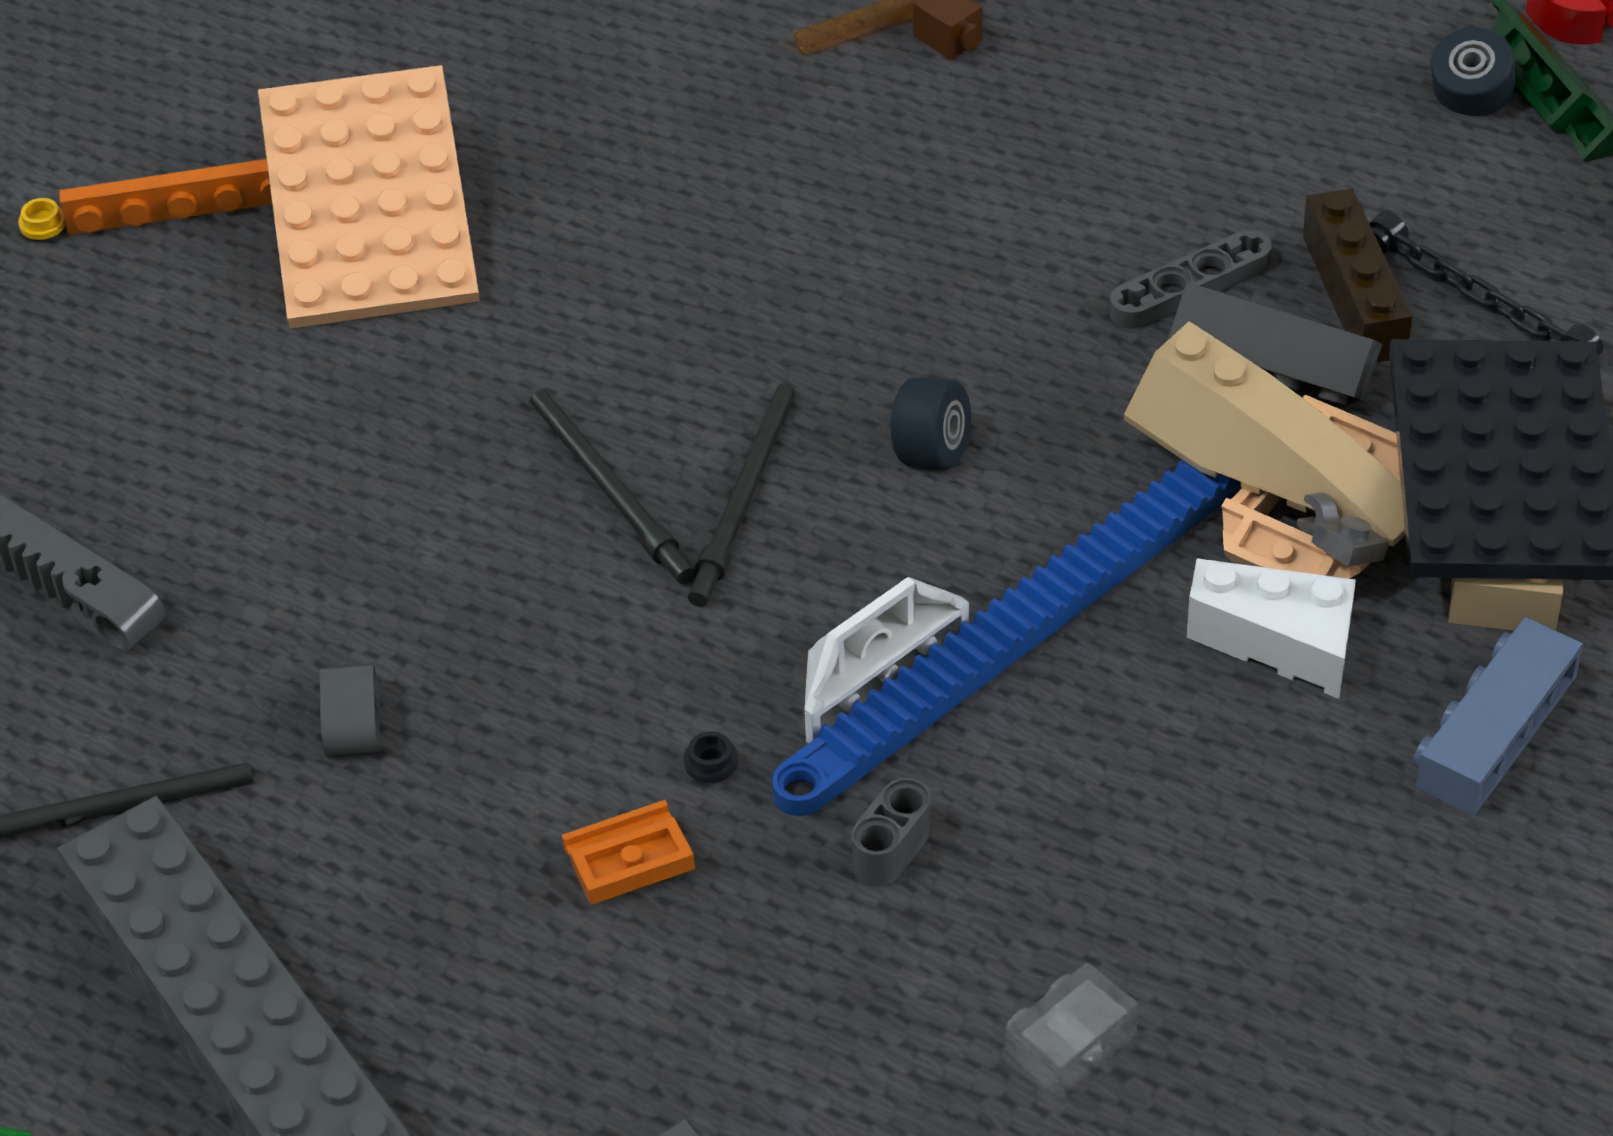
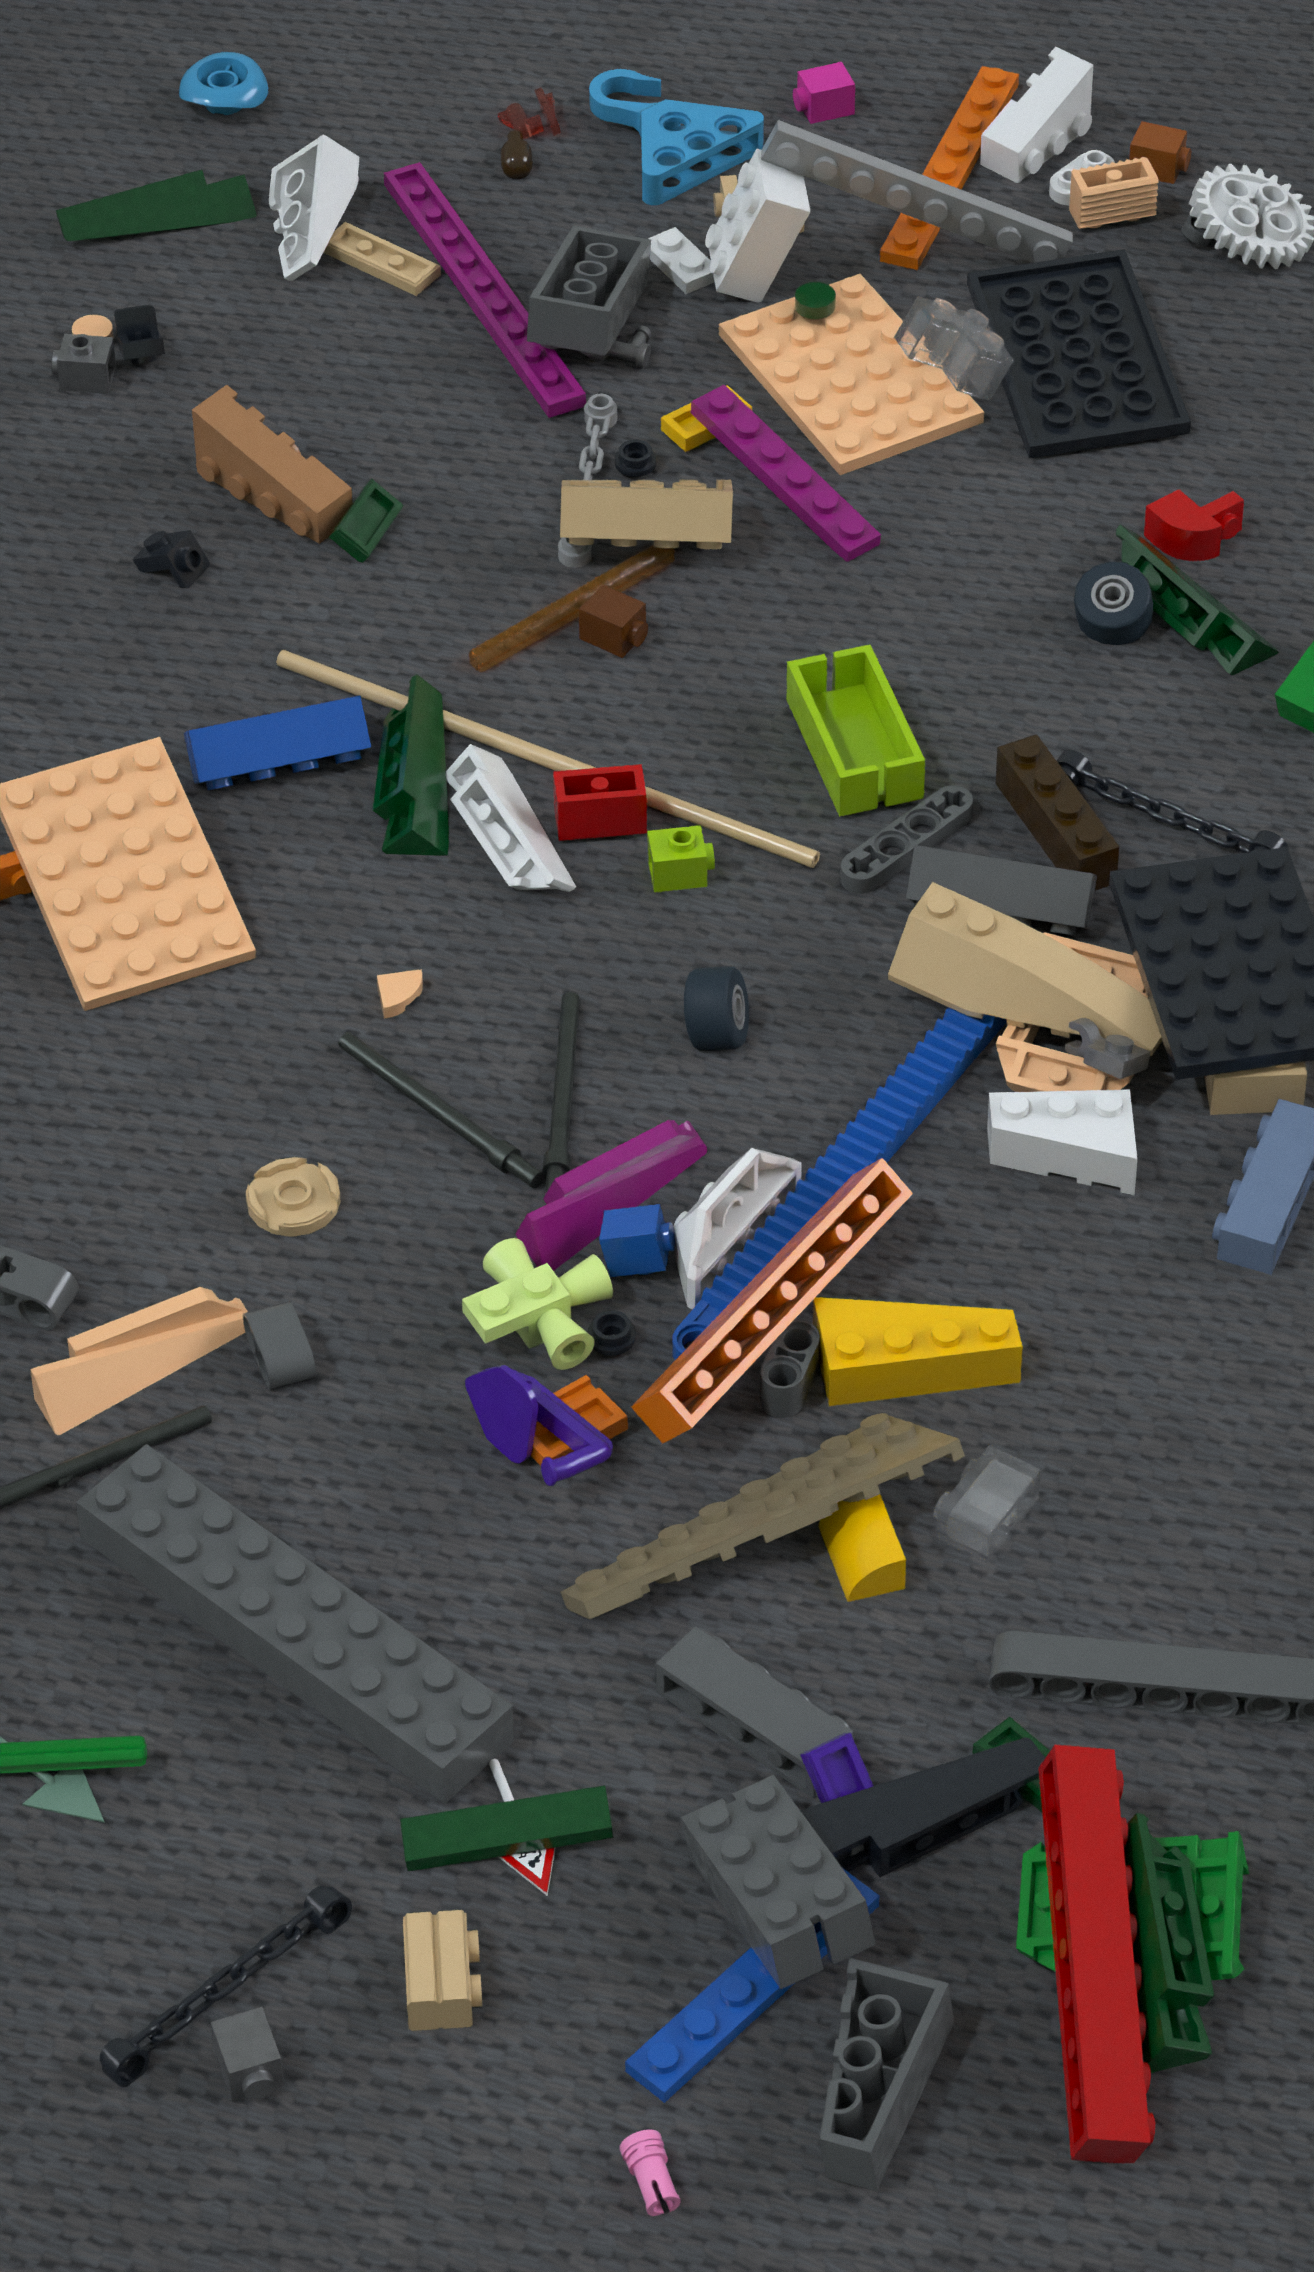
camera: 15 degrees left, 0 degrees up
none -> light nougat wedge [30,1287,248,1435]
none -> blue wedge [184,696,371,791]
none -> tan tile [246,1157,341,1237]
none -> tan piece [276,650,820,868]
none -> dark green wedge [373,674,449,856]
none -> light nougat tile [377,969,423,1019]
none -> white wedge [446,744,576,892]
none -> yellowish green brick [462,1238,613,1370]
none -> dark purple piece [465,1365,613,1486]
none -> magenta wedge [515,1120,707,1271]
none -> red brick [553,764,647,841]
none -> dark tan wing [560,1413,965,1619]
none -> blue brick [599,1204,676,1277]
none -> brick [631,1158,913,1443]
none -> lime brick [647,825,715,892]
none -> lime piece [786,644,925,817]
none -> yellow wedge [813,1297,1023,1406]
none -> yellow brick [819,1494,906,1602]

